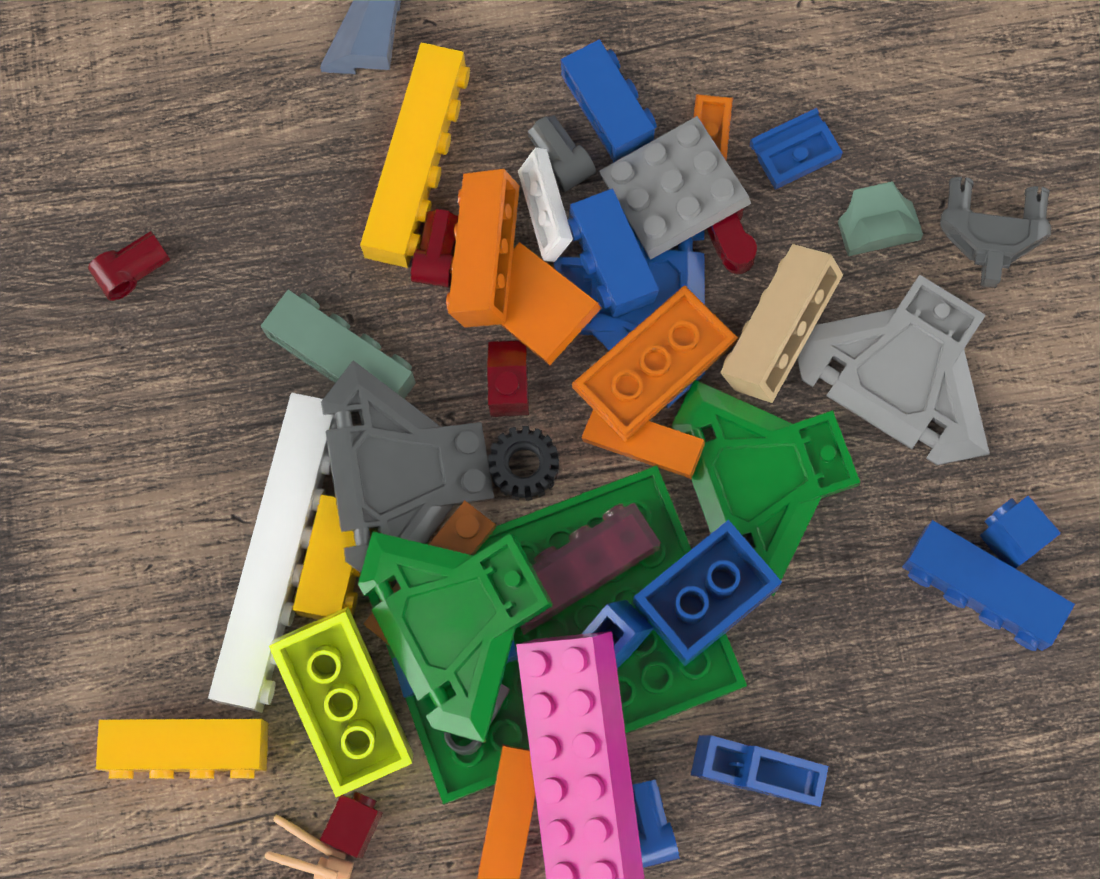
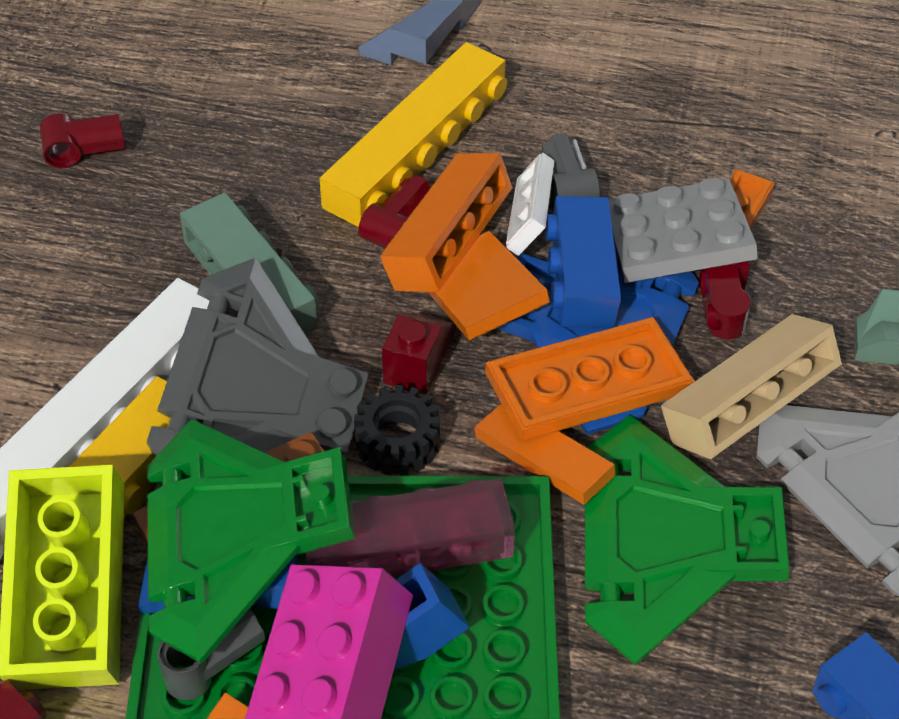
camera: 15 degrees right, 25 degrees down
blue brick [561,39,657,162] -> none
blue brick [633,520,782,666] -> none
blue plate [749,108,843,190] -> none

